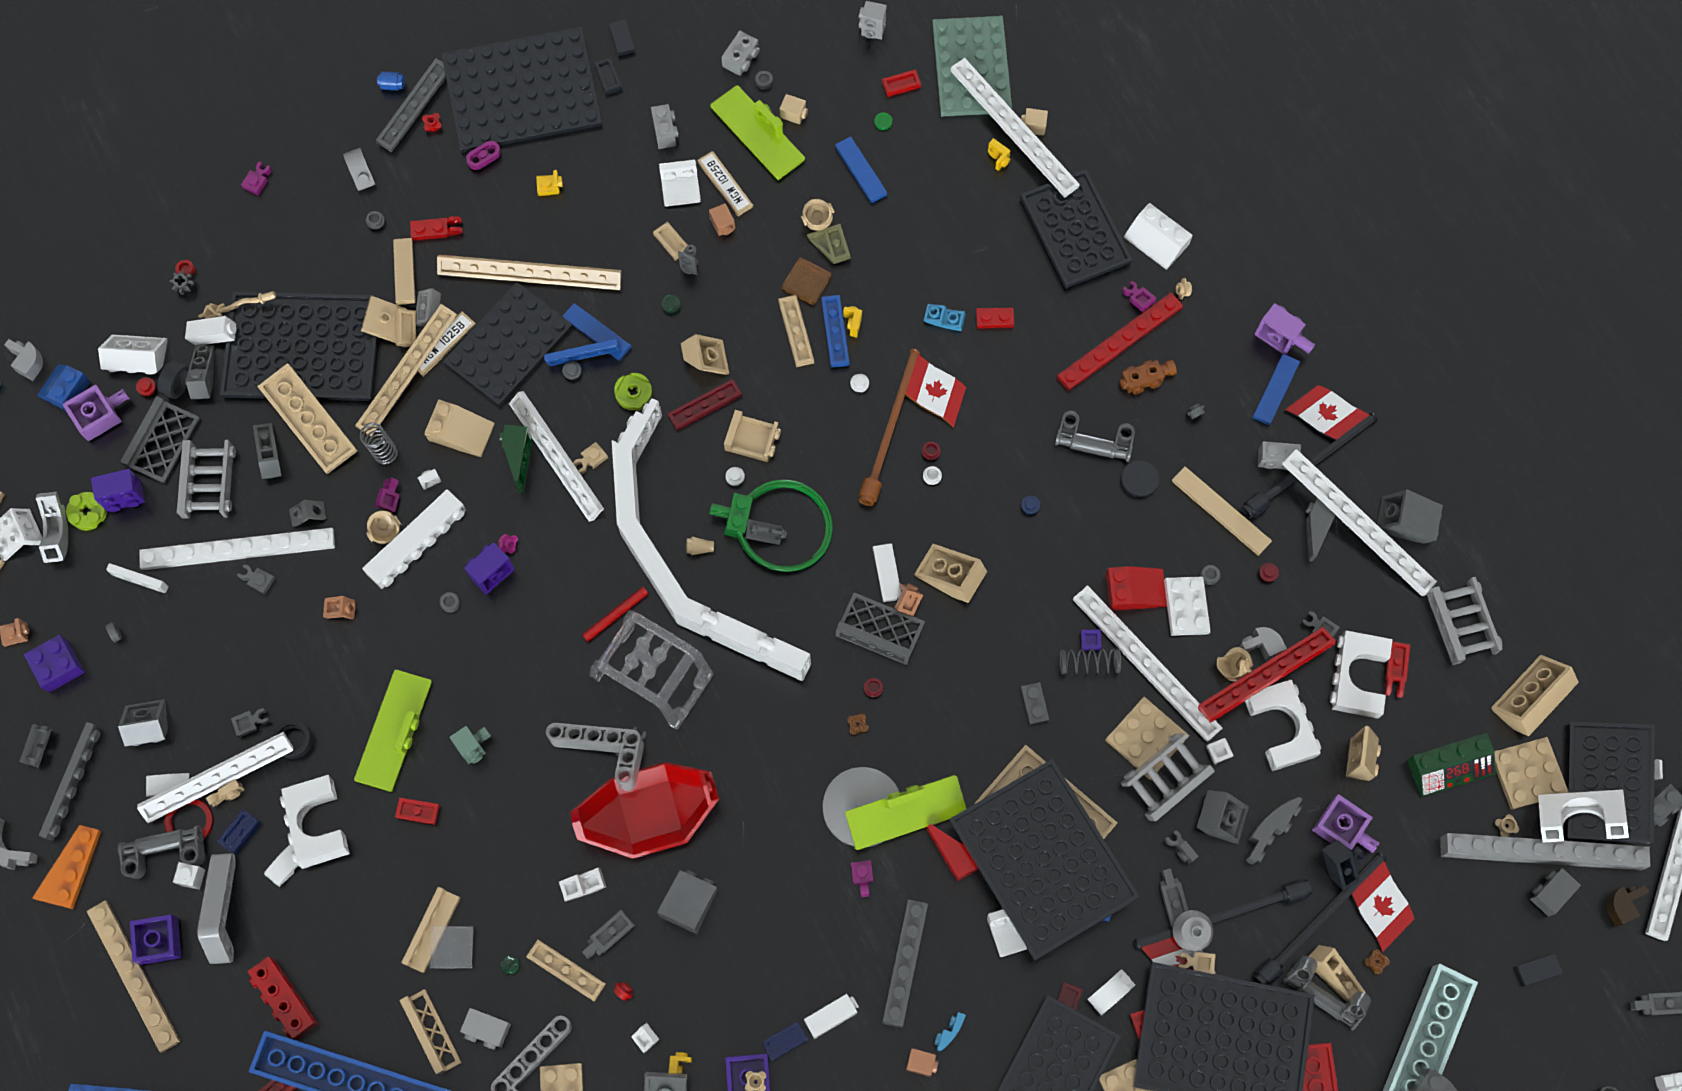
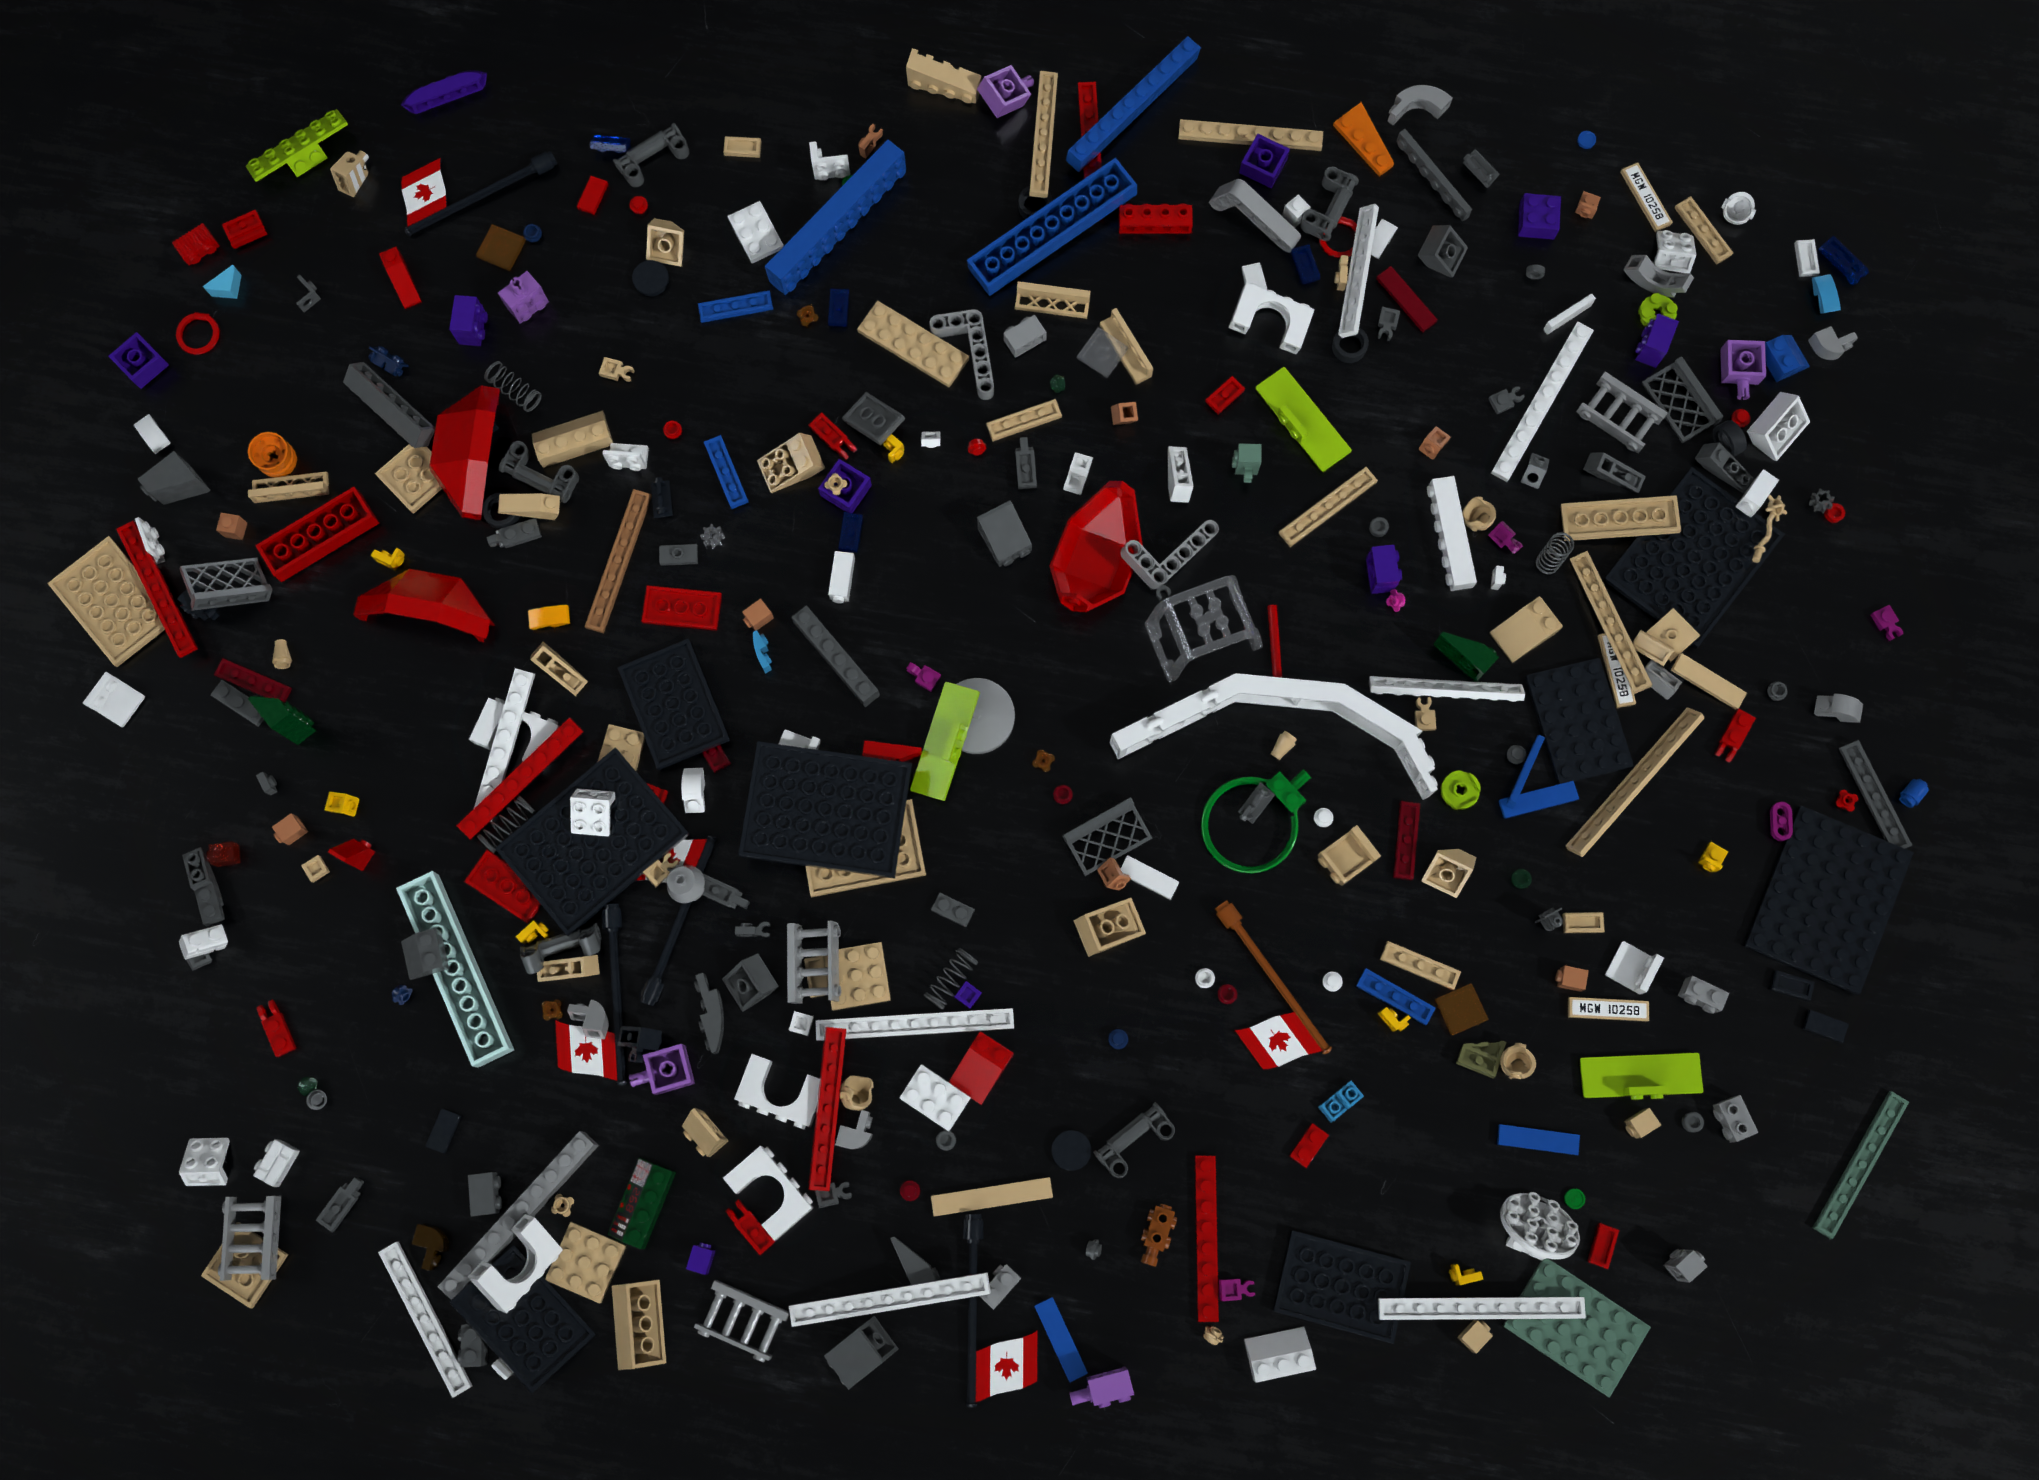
camera: 130 degrees right, 5 degrees up
none -> yellow bracket [516,920,550,944]
none -> light grey brick [567,1000,609,1039]
none -> white bracket [570,789,615,836]
none -> dark purple brick [686,1242,716,1275]
none -> tan tile [804,956,828,998]
none -> nougat brick [1111,402,1138,425]
none -> white slope [1168,446,1193,503]
none -> tan tile [1279,467,1378,547]
none -> dark red tile [1376,266,1438,333]
none -> white bracket [1500,1192,1580,1261]

